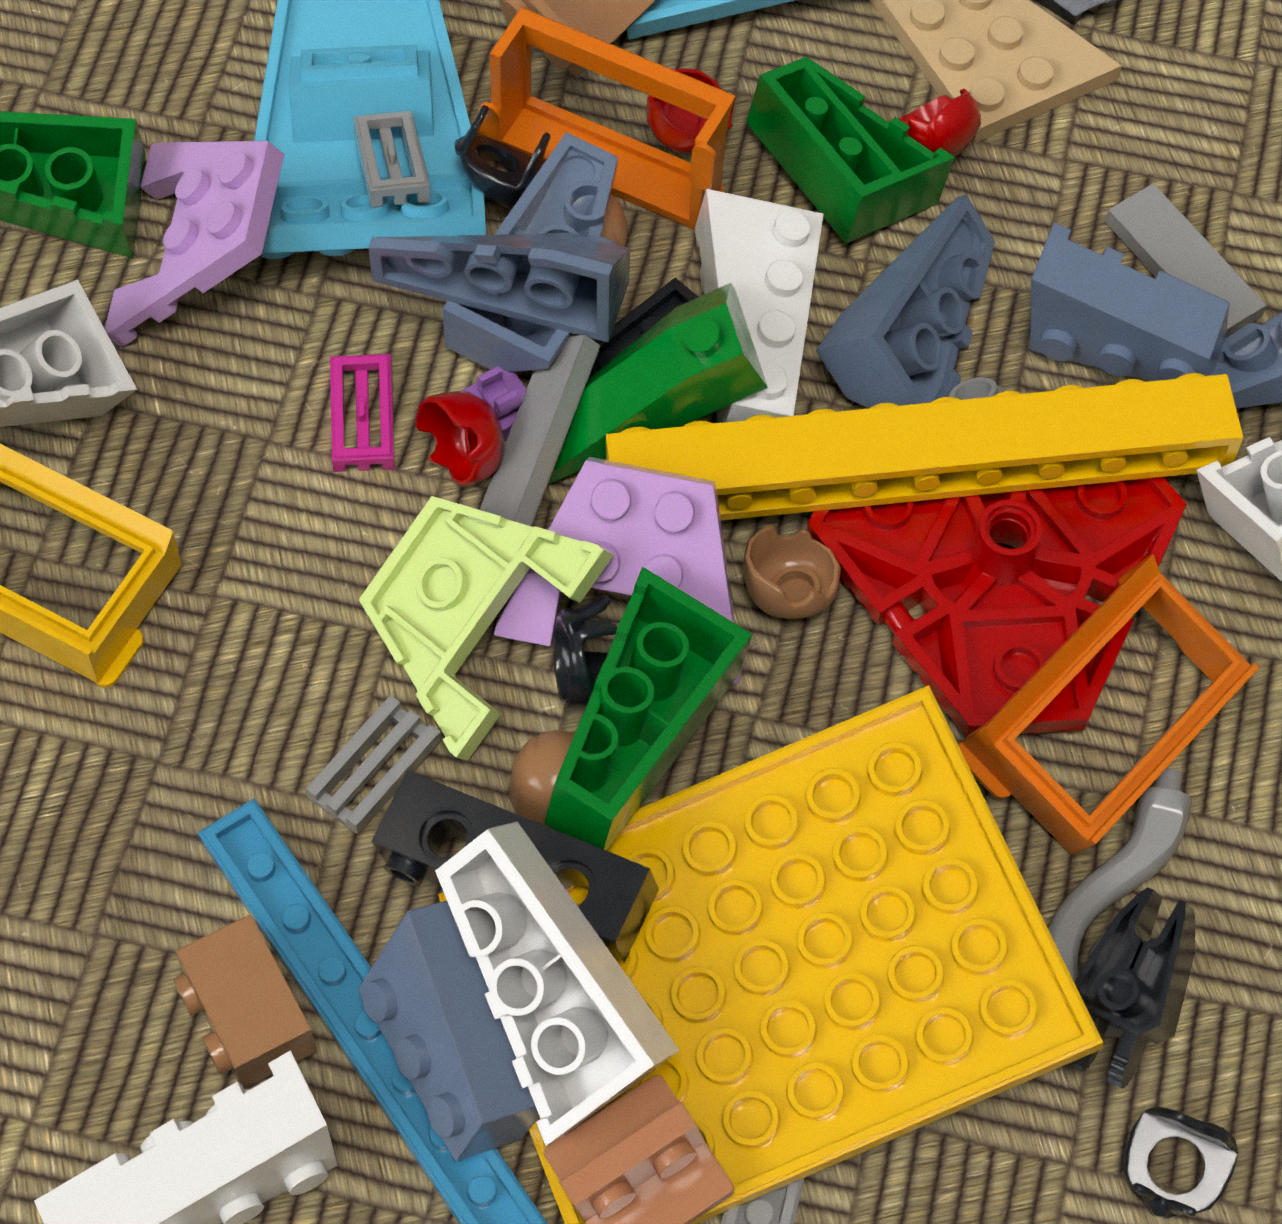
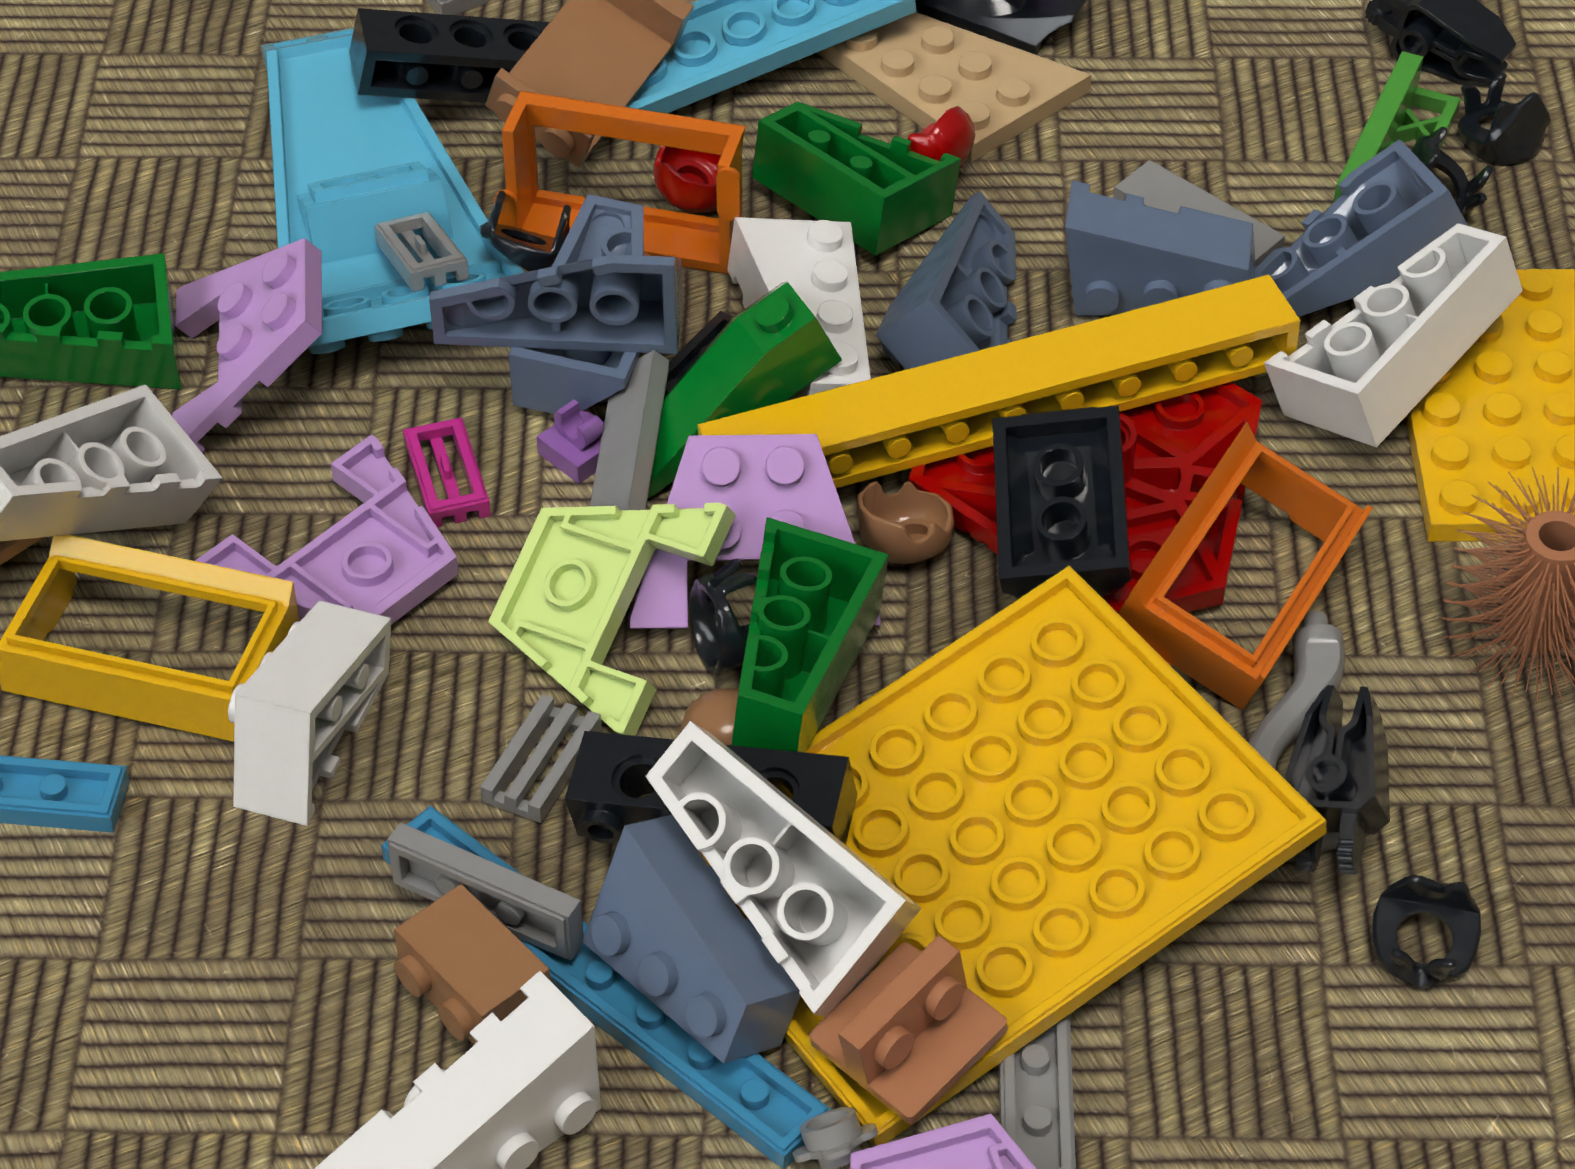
camera: 10 degrees left, 15 degrees down
red hair [415,391,504,487] -> none
none -> lavender wing [195,434,459,625]
none -> white wedge [228,600,391,826]
none -> light grey tile [387,822,584,960]
none -> black slope [992,405,1132,599]

